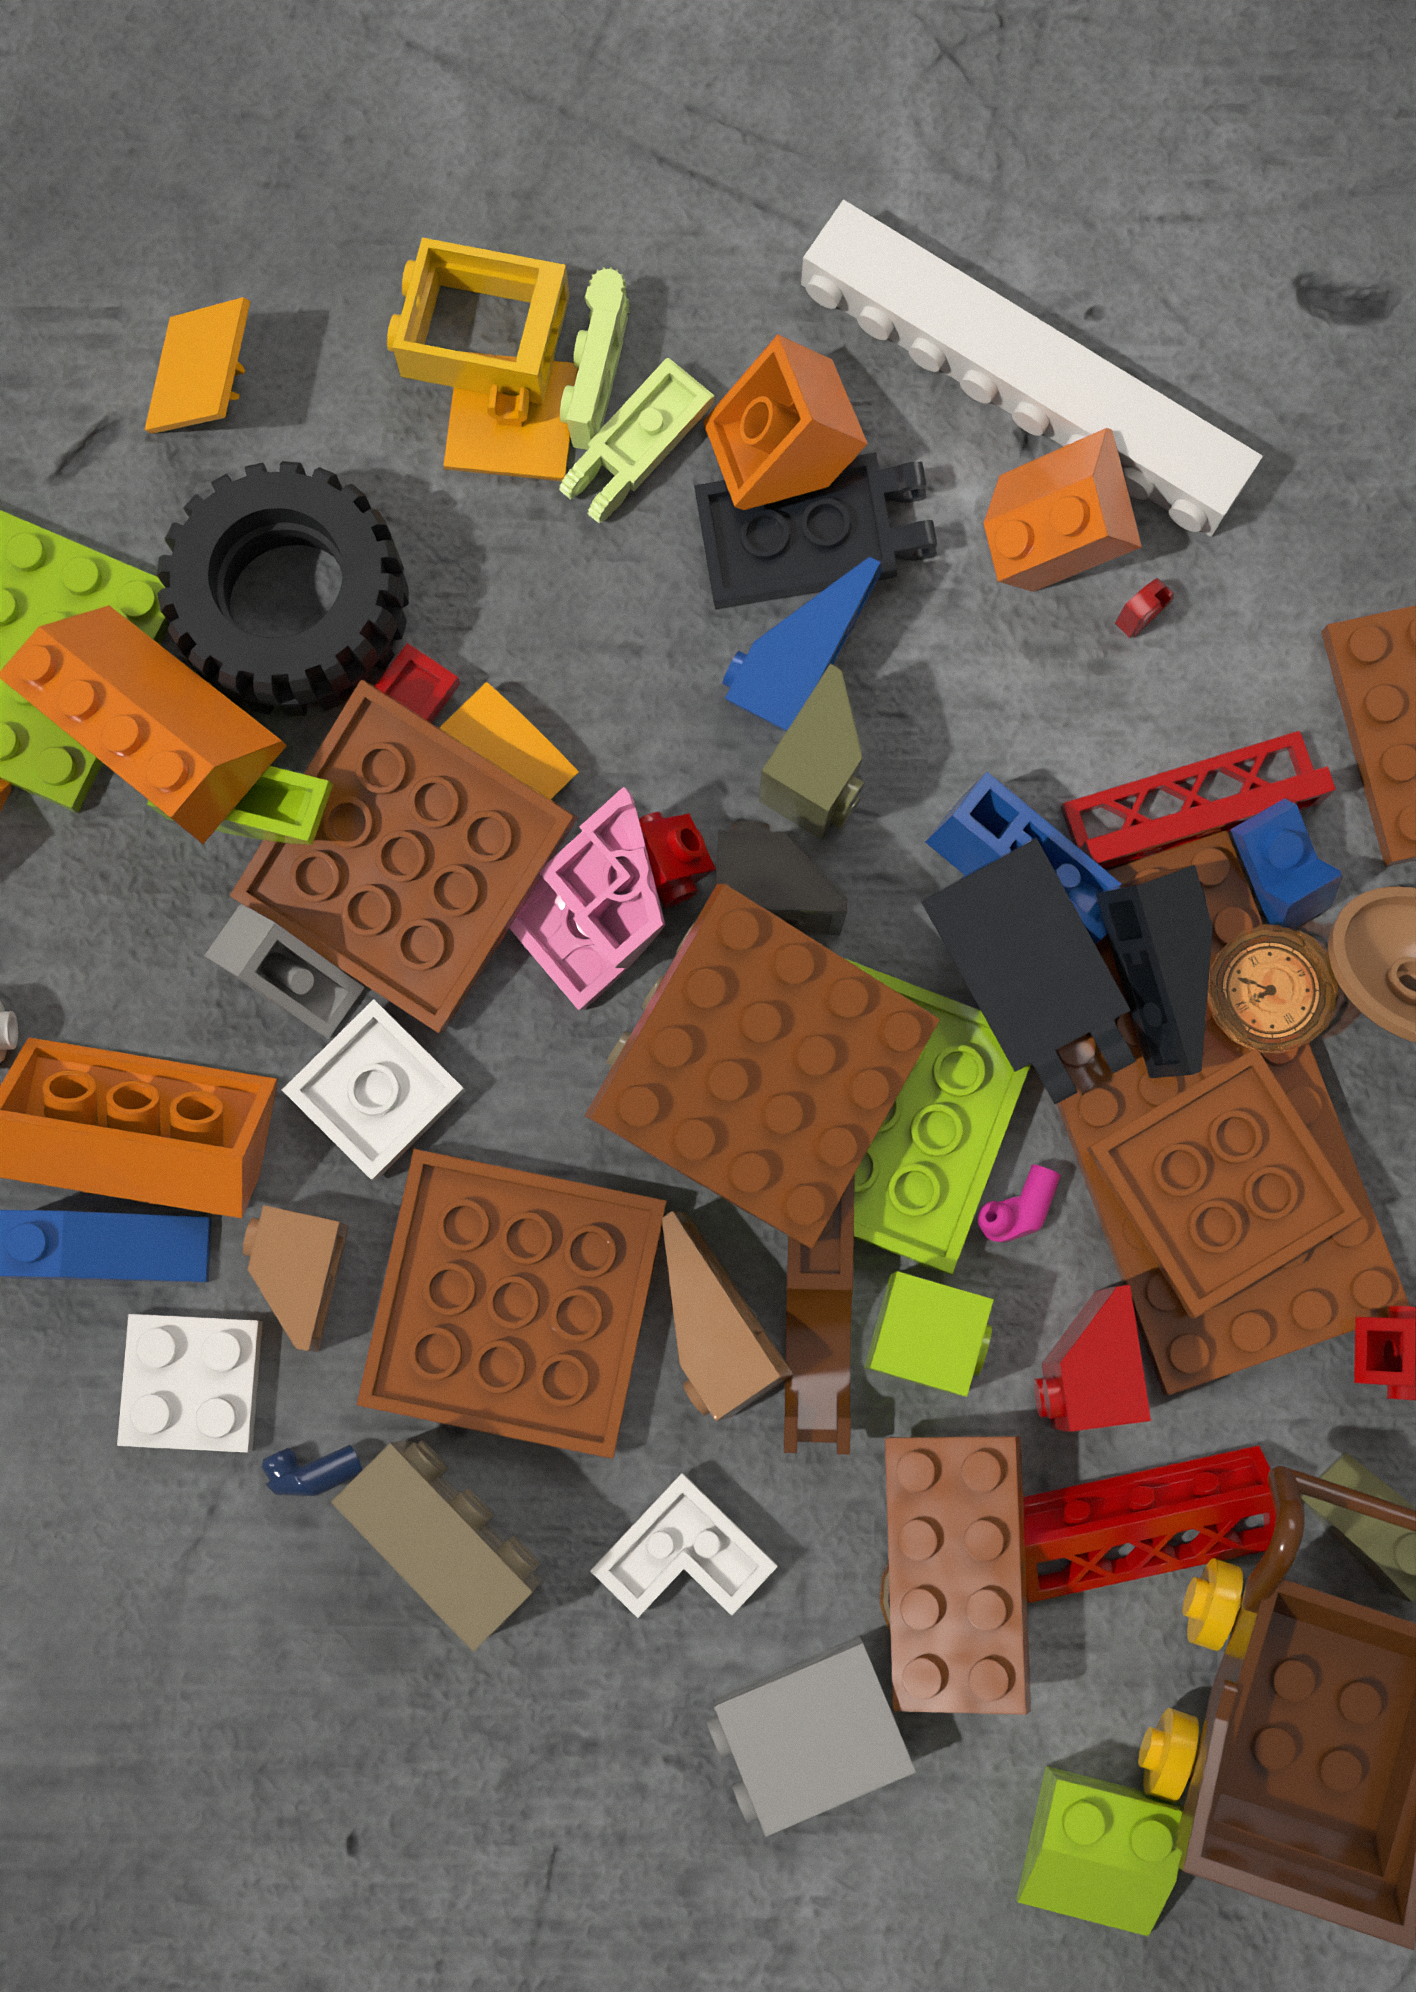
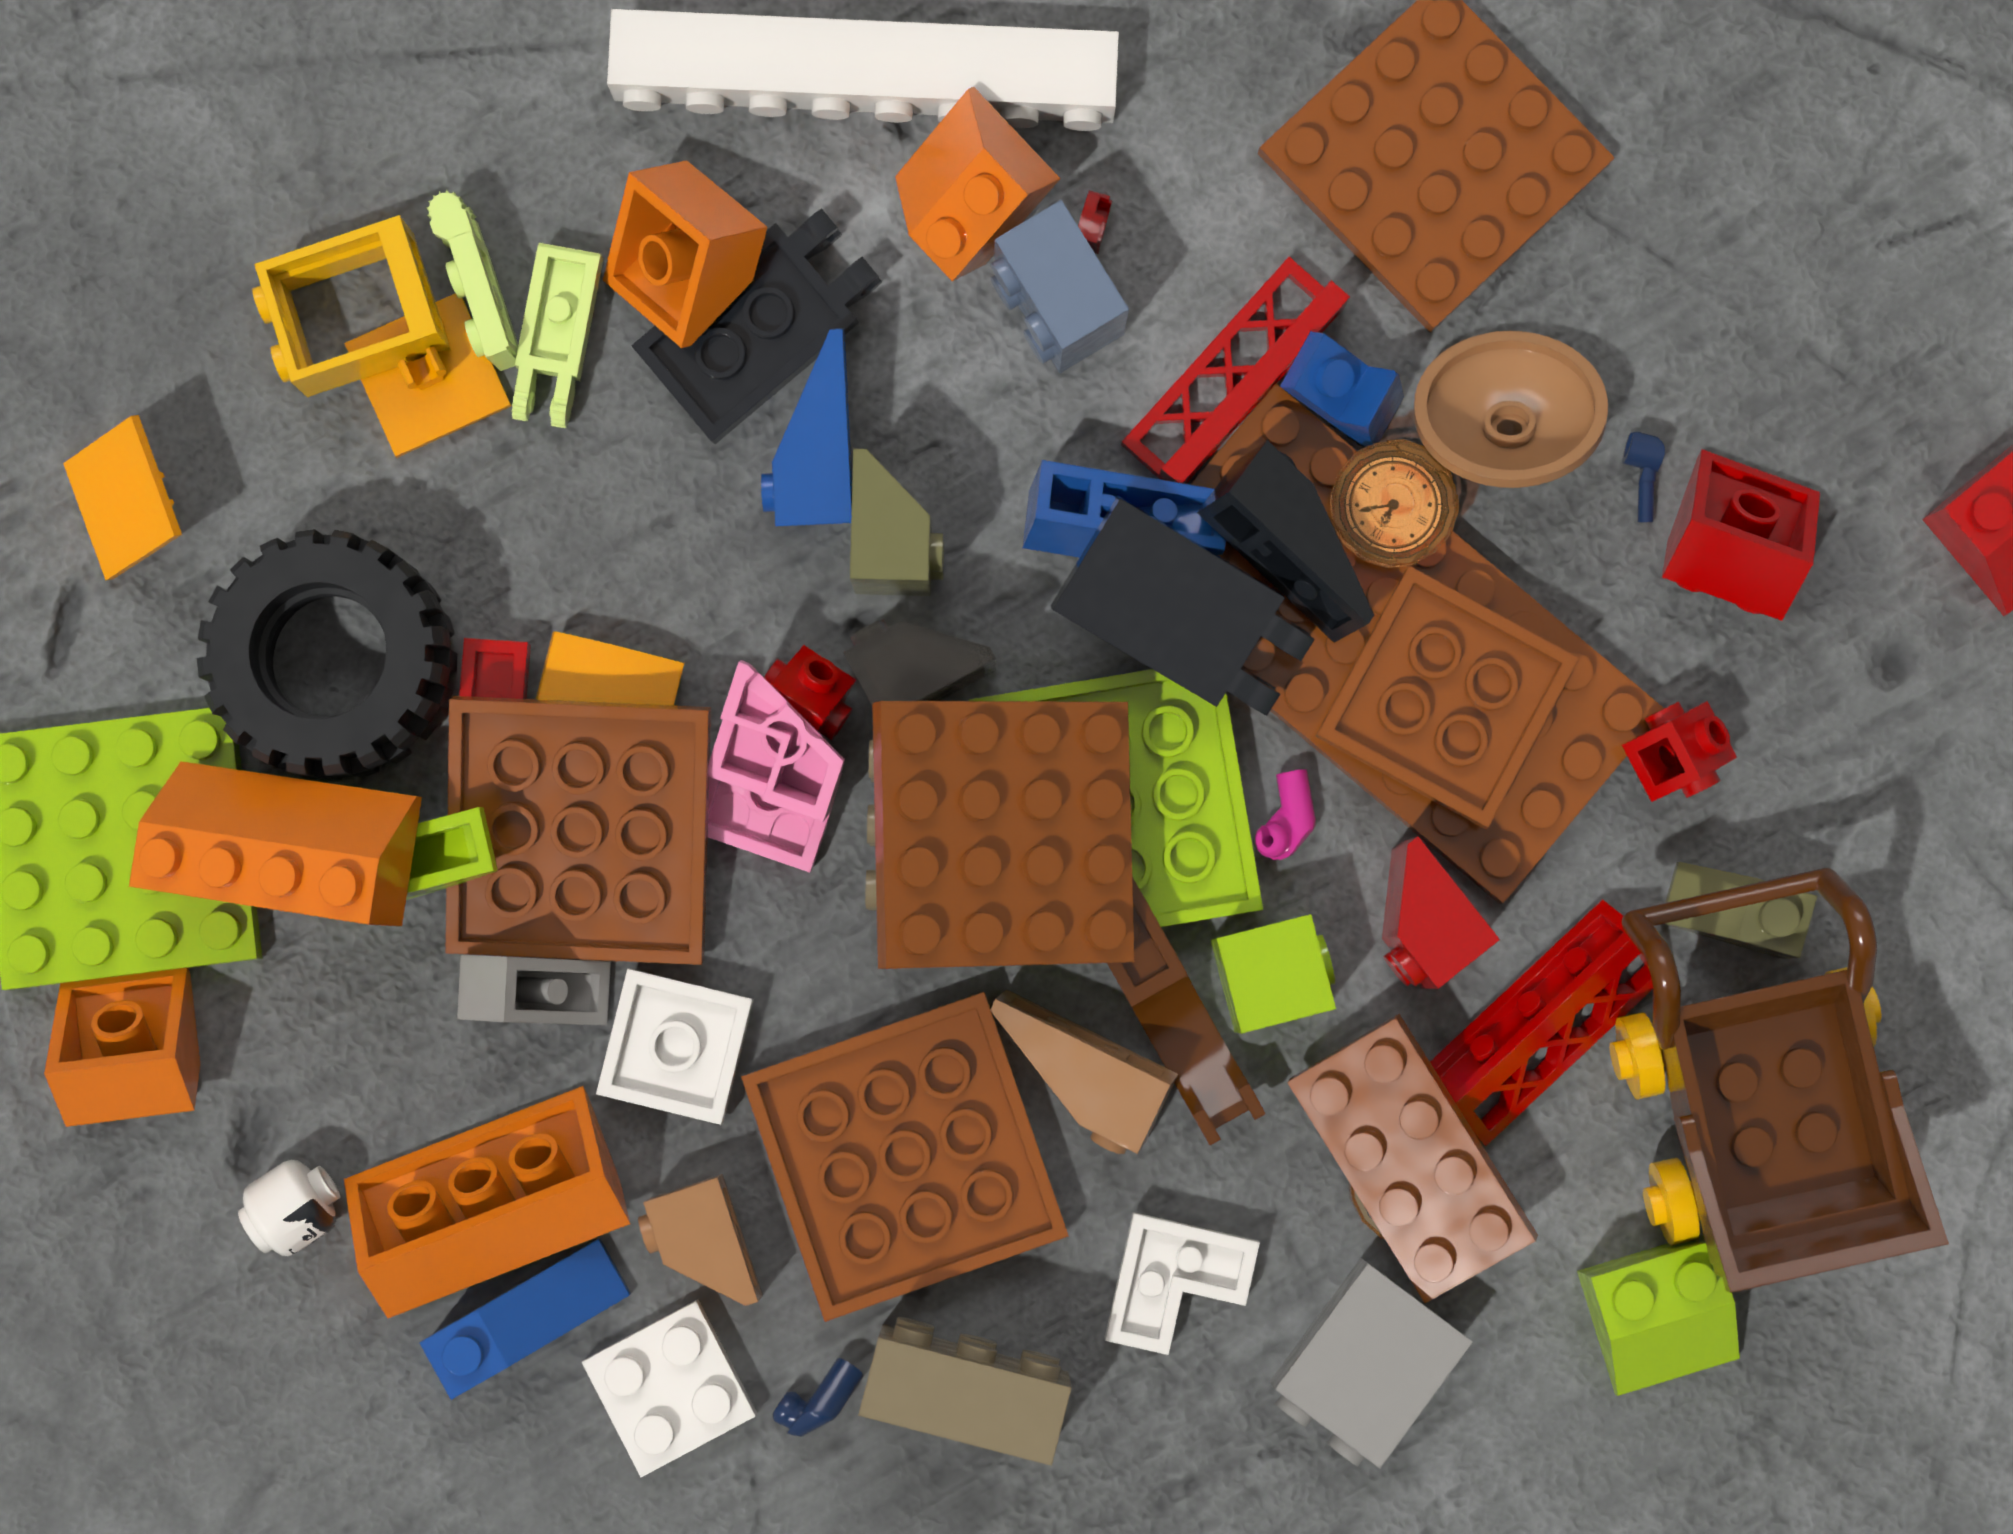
camera: 35 degrees left, 5 degrees up
none -> sand blue brick [990,199,1129,373]

